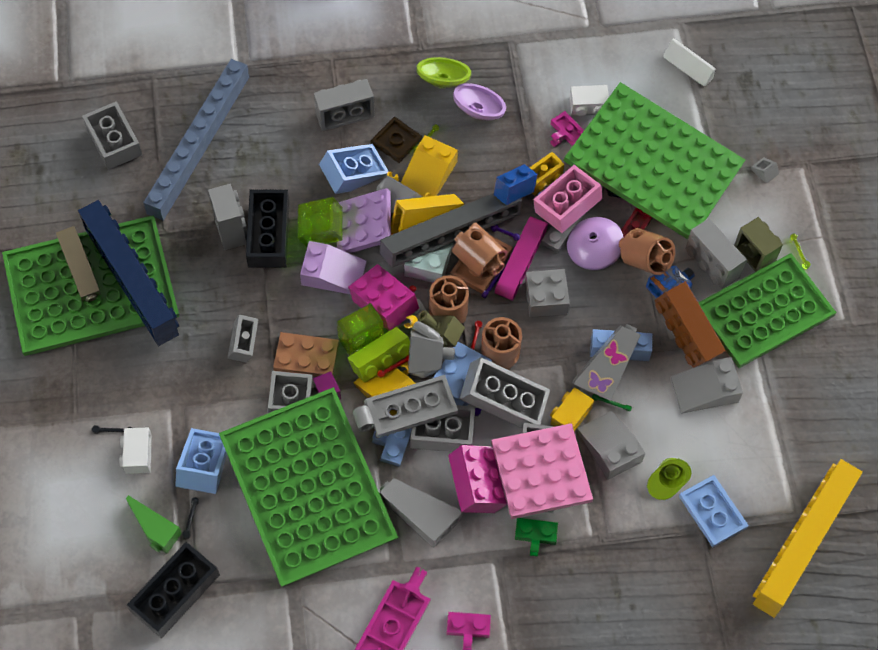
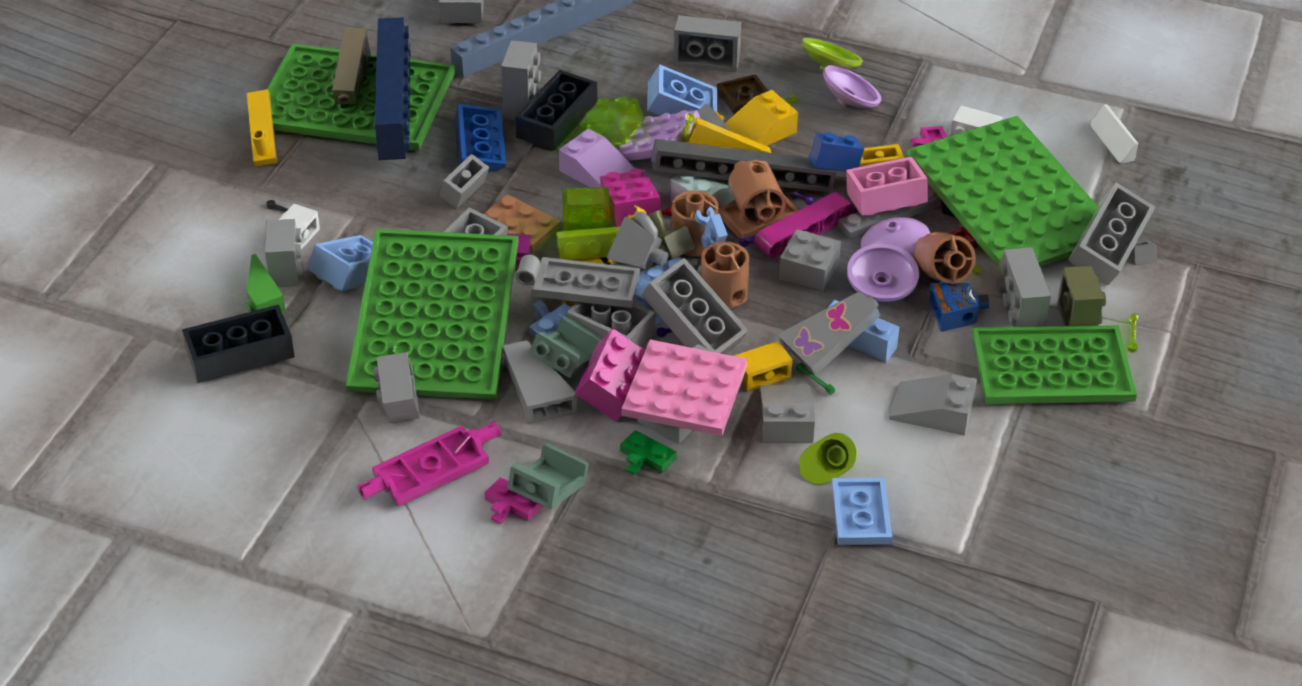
camera: 30 degrees right, 20 degrees down
black hinge [182,497,199,539] -> none
red hinge [377,355,409,378] -> none
dark orange brick [654,281,726,368] -> none
yellow brick [752,459,863,618] -> none
none -> yellow piece [247,89,277,167]
none -> light grey brick [265,219,304,287]
none -> light grey brick [373,352,420,423]
none -> blue slope [455,104,506,172]
none -> sand green panel [507,443,589,509]
none -> sand green panel [529,315,603,378]
none -> clear neon green hinge [680,113,695,142]
none -> light blue plate [695,207,728,249]
none -> lavender dish [847,244,919,302]
none -> light grey brick [1068,182,1155,285]

